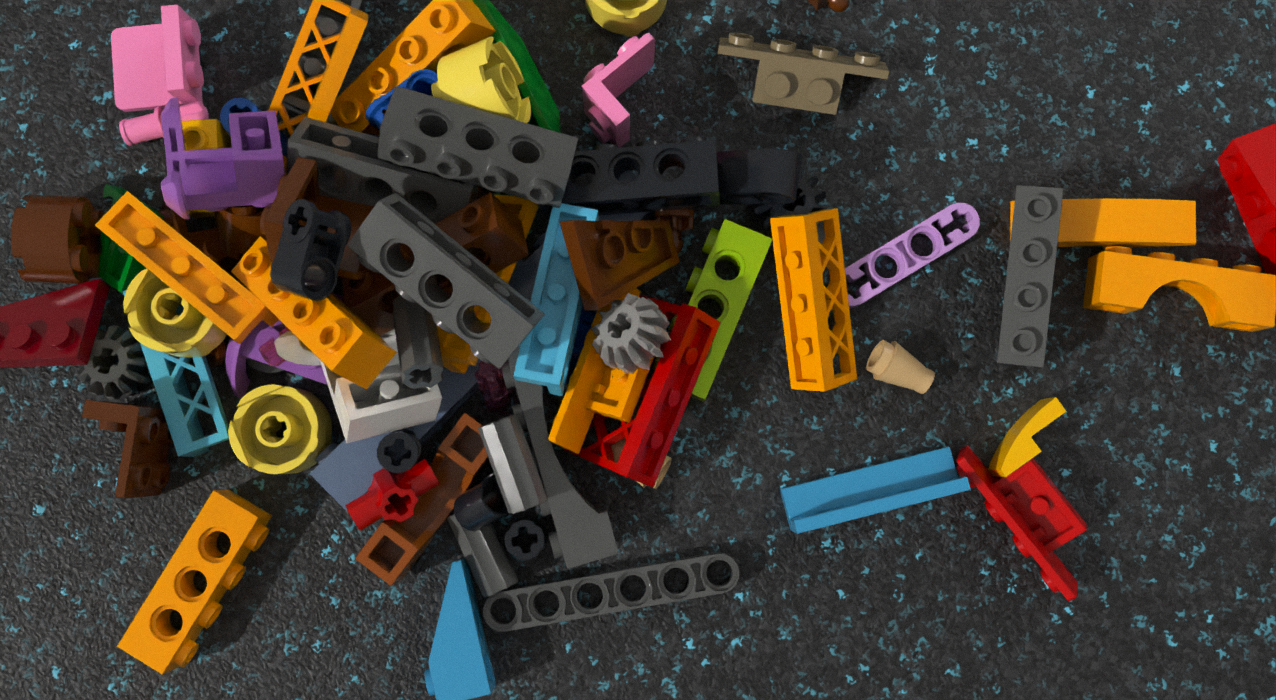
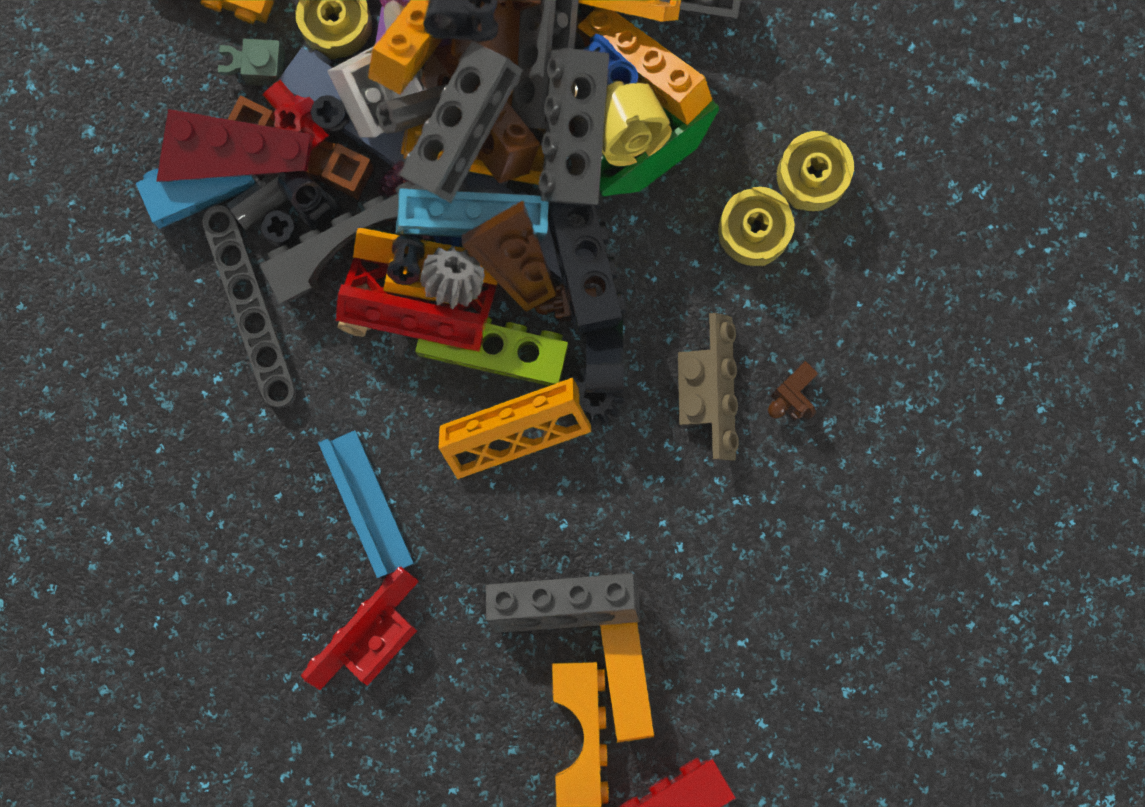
camera: 80 degrees right, 0 degrees up
dark grey axle [478,414,548,514] -> none
bright pink bracket [582,33,655,148] -> none
lavender beam [845,203,980,309] -> none
tan cone [866,340,935,394] -> none
yellow slope [988,397,1067,477] -> none
none -> dark red wing [156,109,314,182]
none -> sand green brick [218,39,285,86]
none -> black bush [387,235,425,285]

